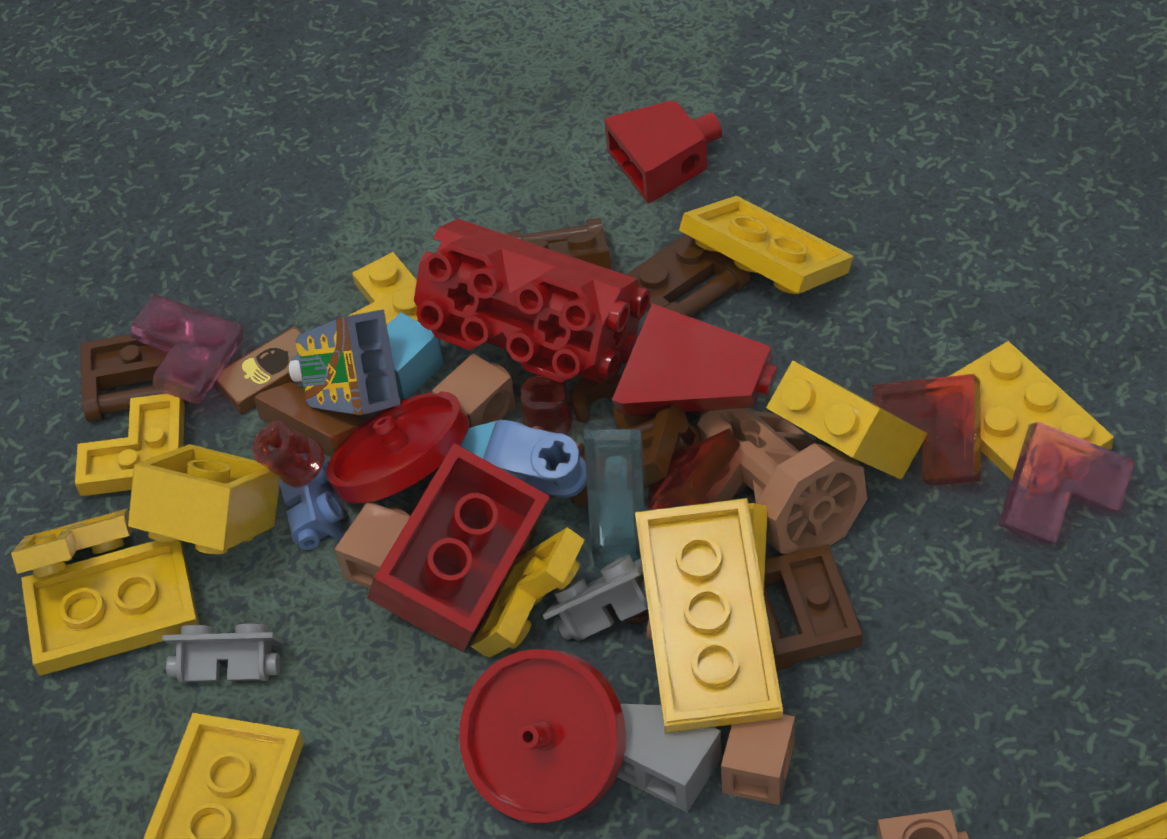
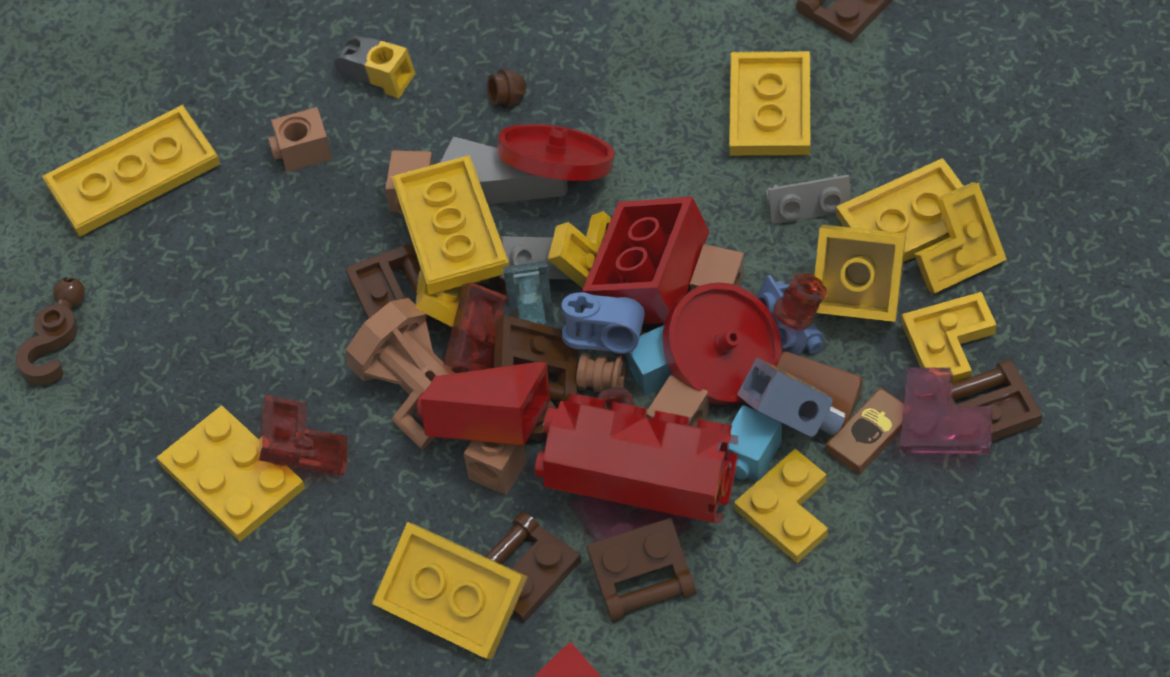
camera: 170 degrees right, 5 degrees up
yellow brick [766,360,928,480] -> none
clear pink plate [998,422,1135,544] -> none

